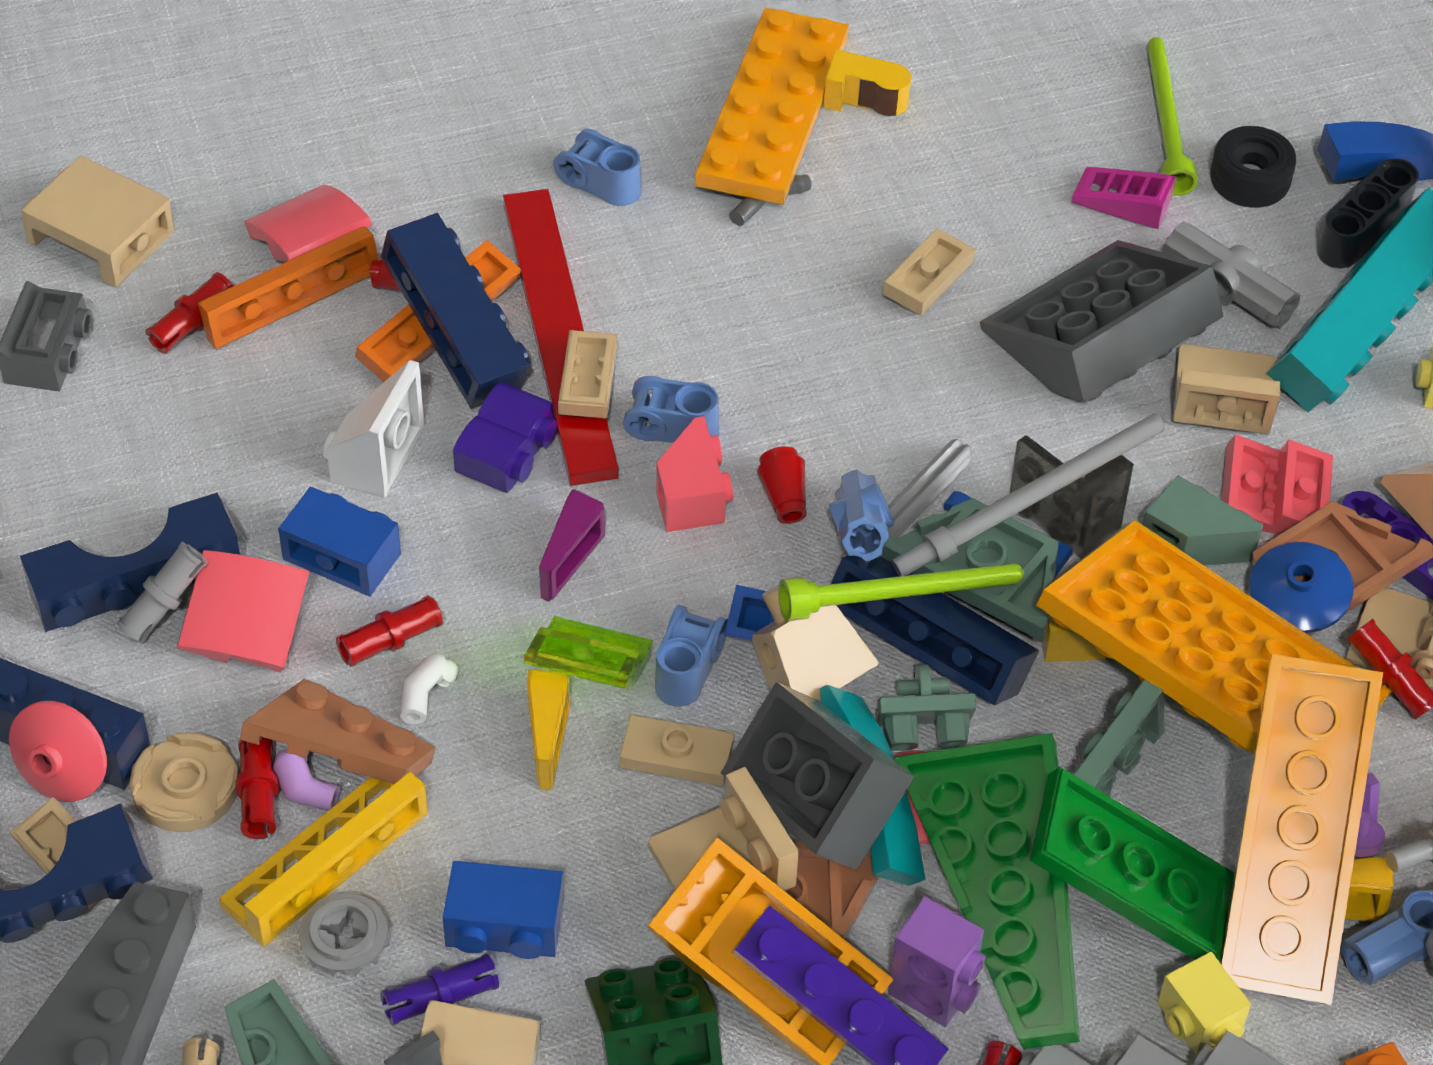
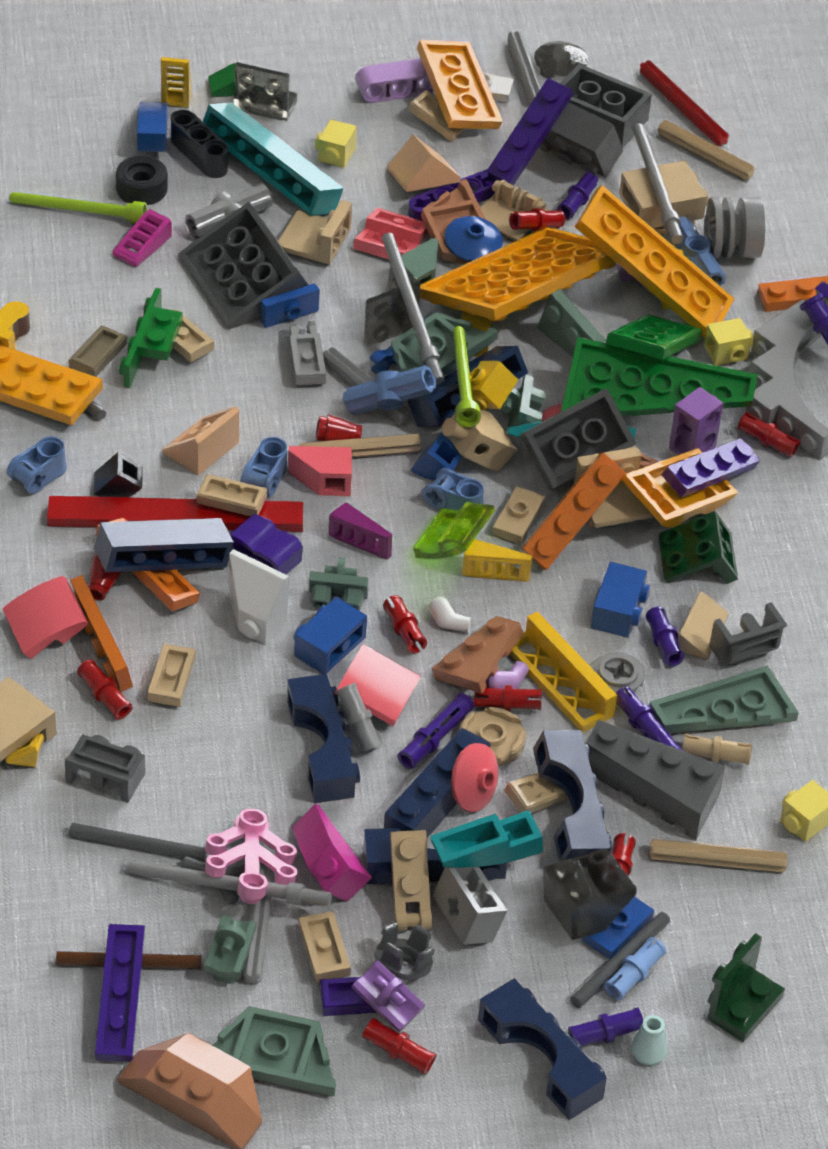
camera: 80 degrees left, 5 degrees down
none -> yellow slope [5,733,44,768]
none -> dark tan tile [68,325,127,377]
none -> black brick [94,452,143,497]
none -> green bracket [119,287,183,388]
none -> tan plate [147,644,196,707]
none -> light nougat slope [162,406,239,475]
none -> blue plate [261,283,320,328]
none -> light grey hinge [289,321,326,385]
none -> tan axle [299,434,421,457]
none -> sand green hips [309,557,369,611]
none -> dark purple pin [397,693,474,769]
none -> yellow brick [470,361,518,410]
none -> orange plate [521,452,627,570]
none -> dark purple pin [616,686,683,751]

